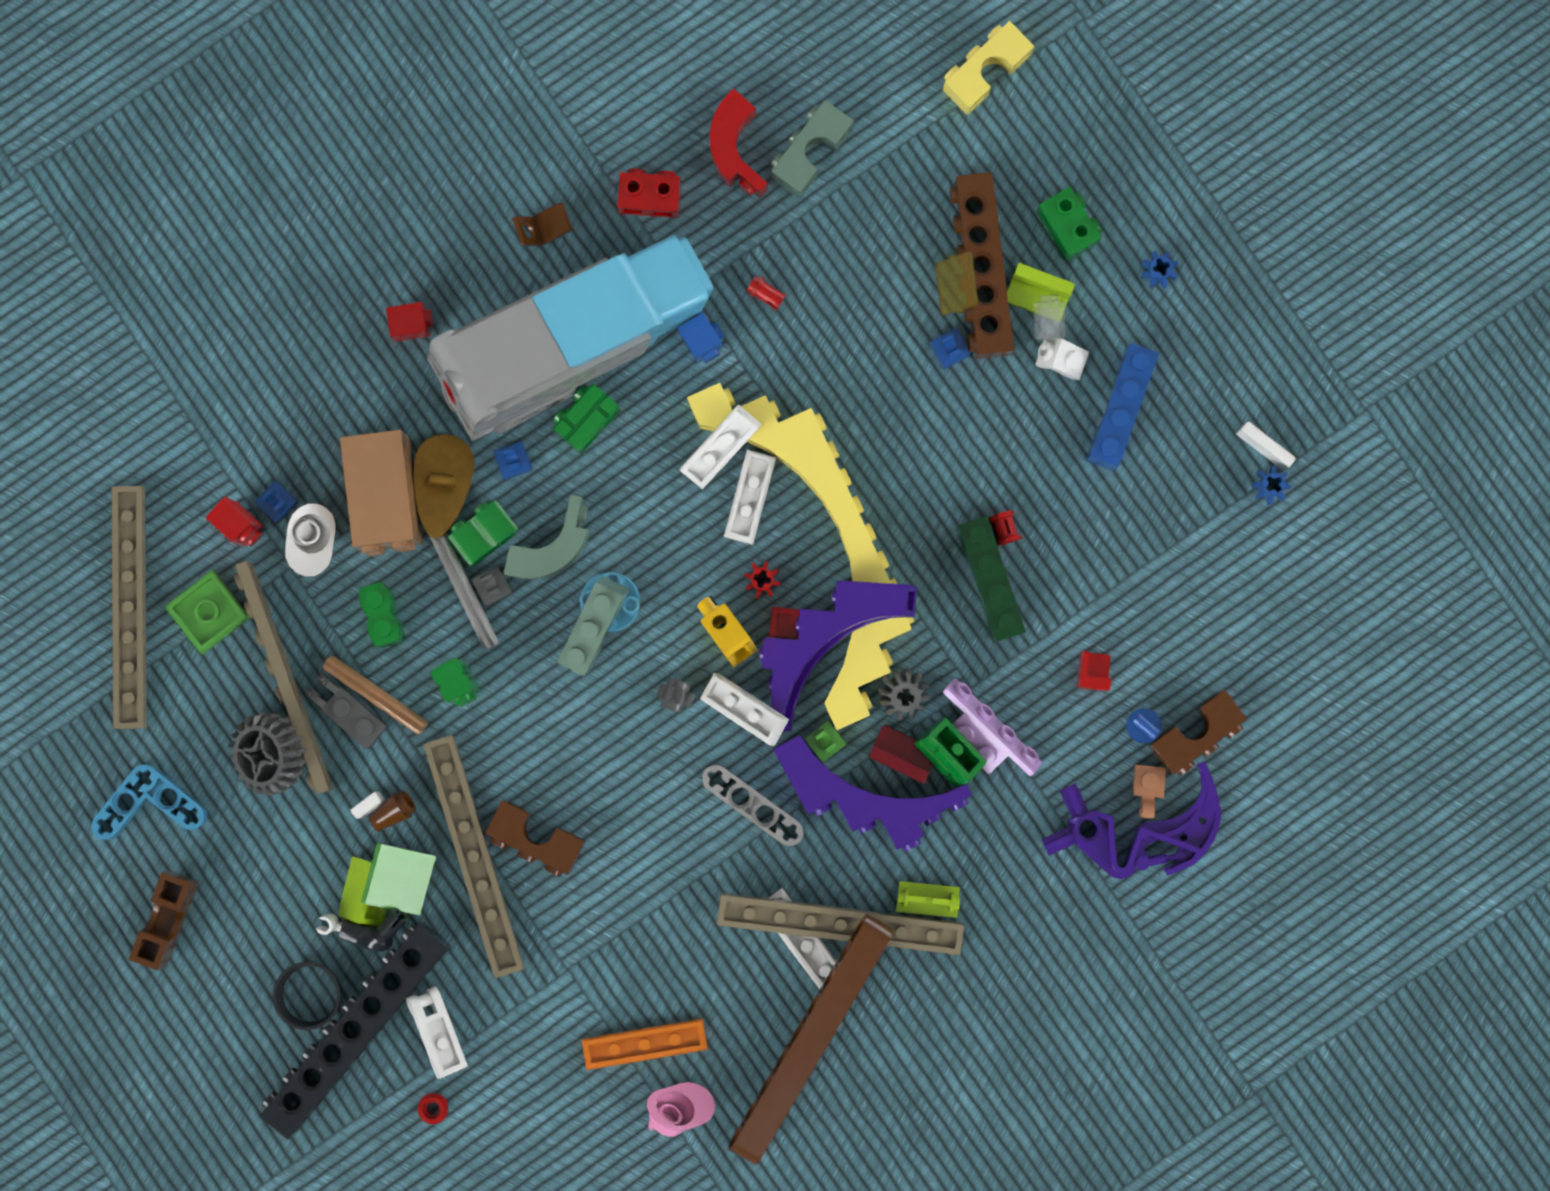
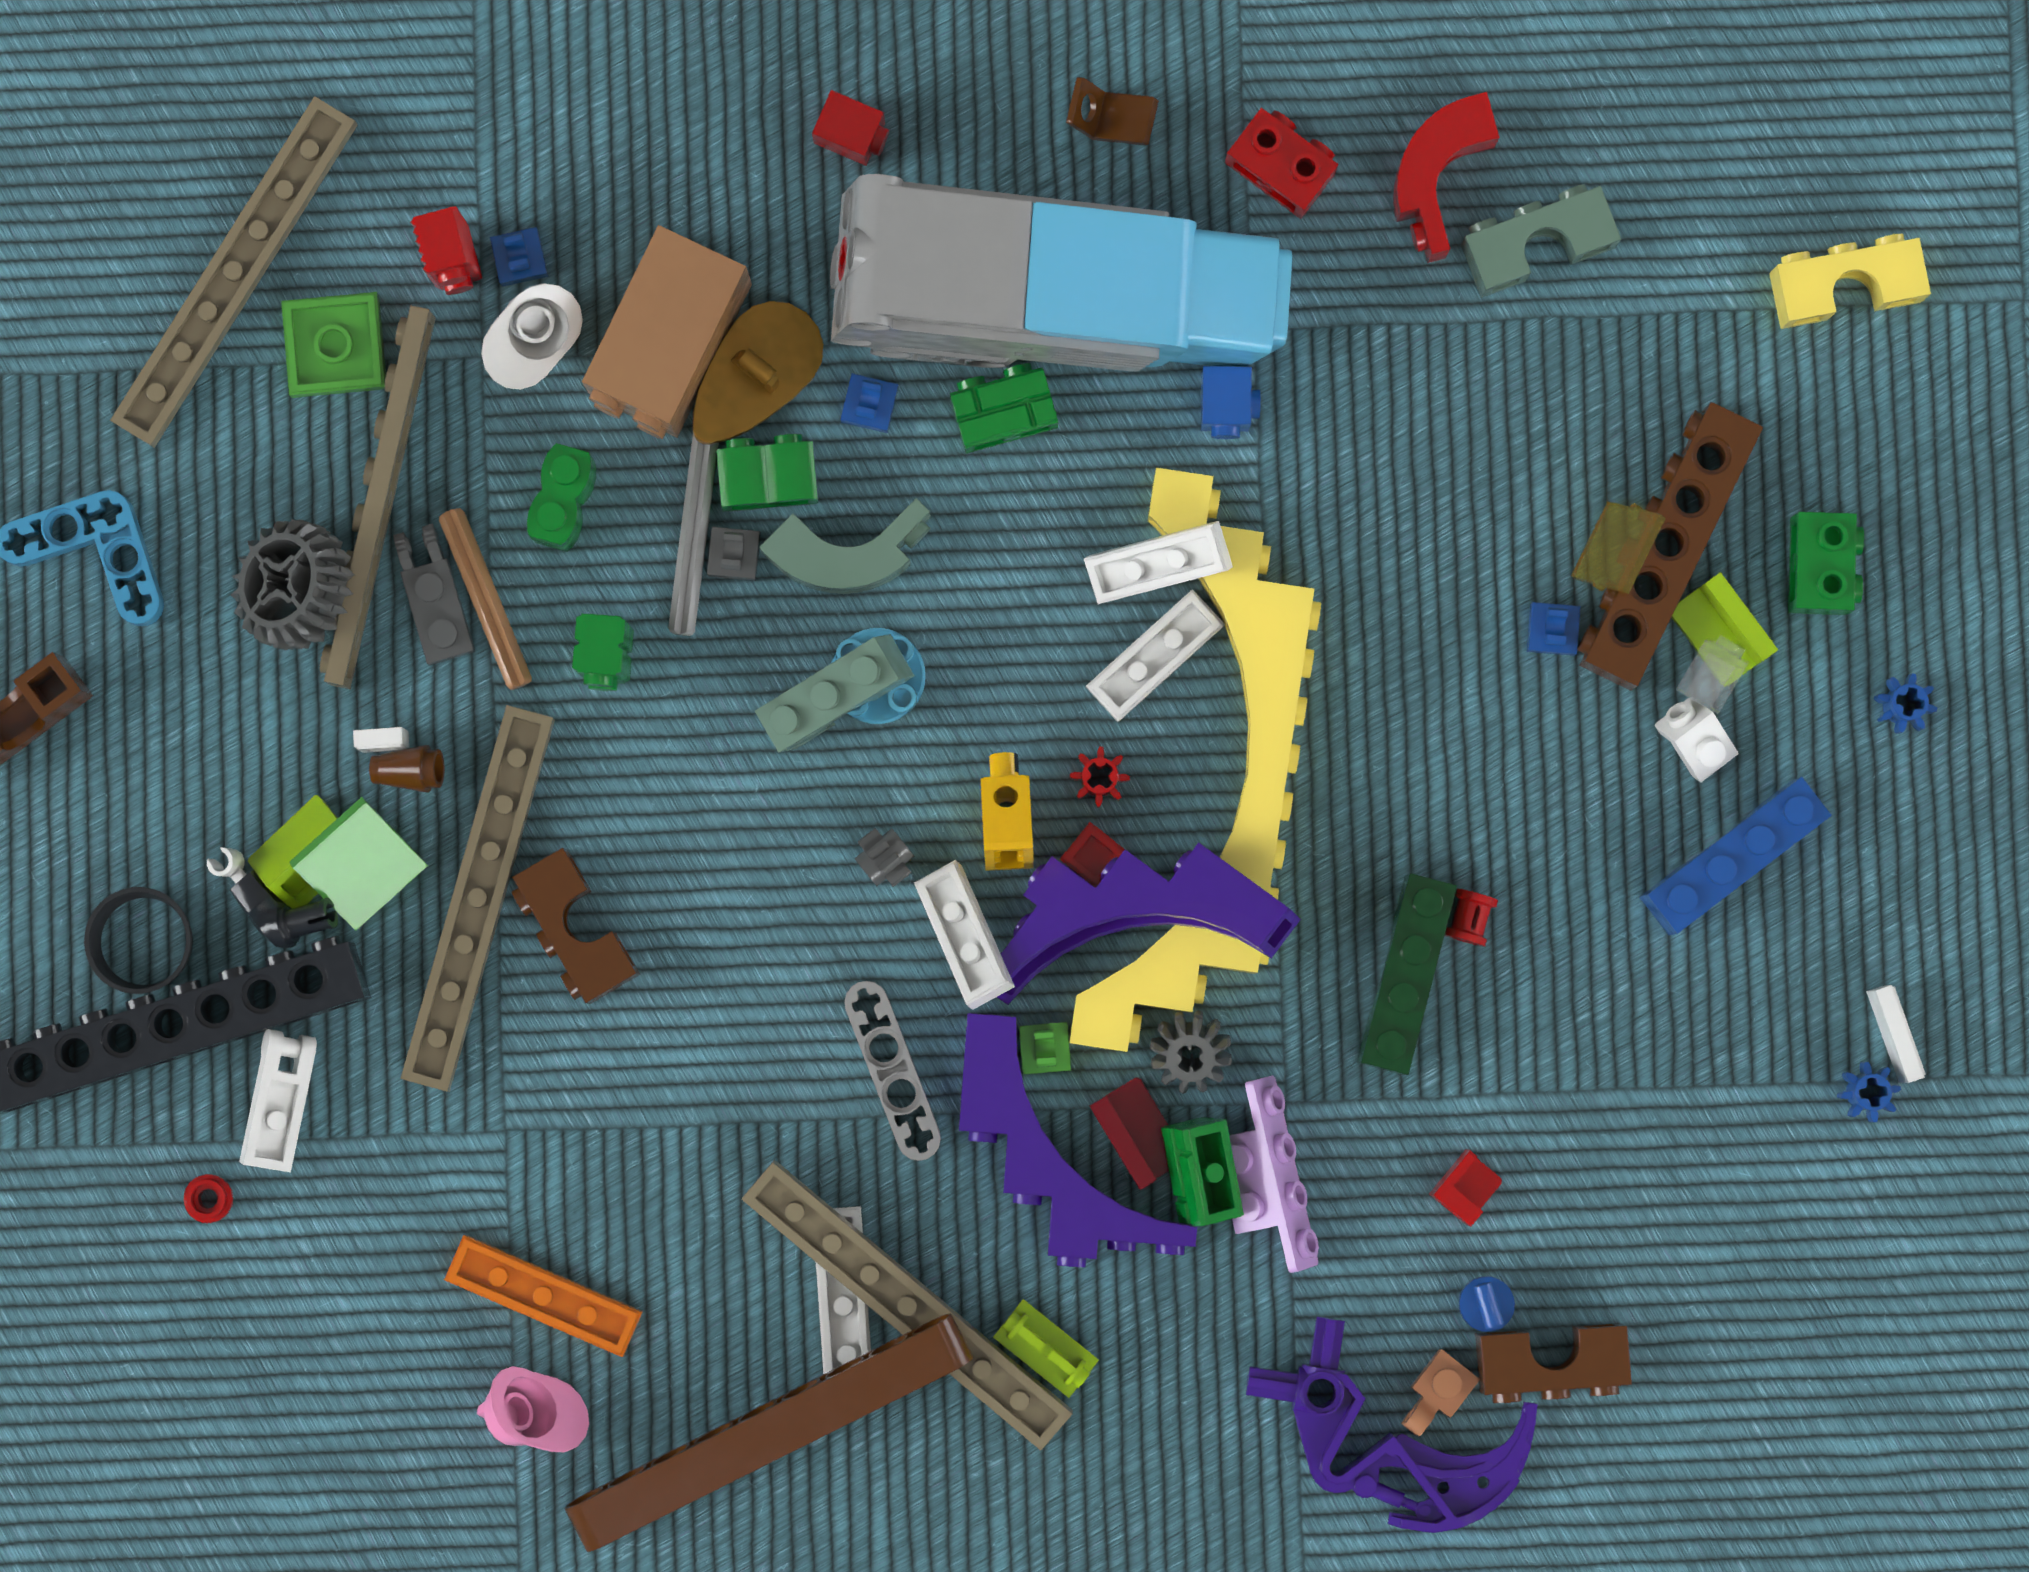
camera: 30 degrees right, 0 degrees up
red pin [746,276,786,311] -> none

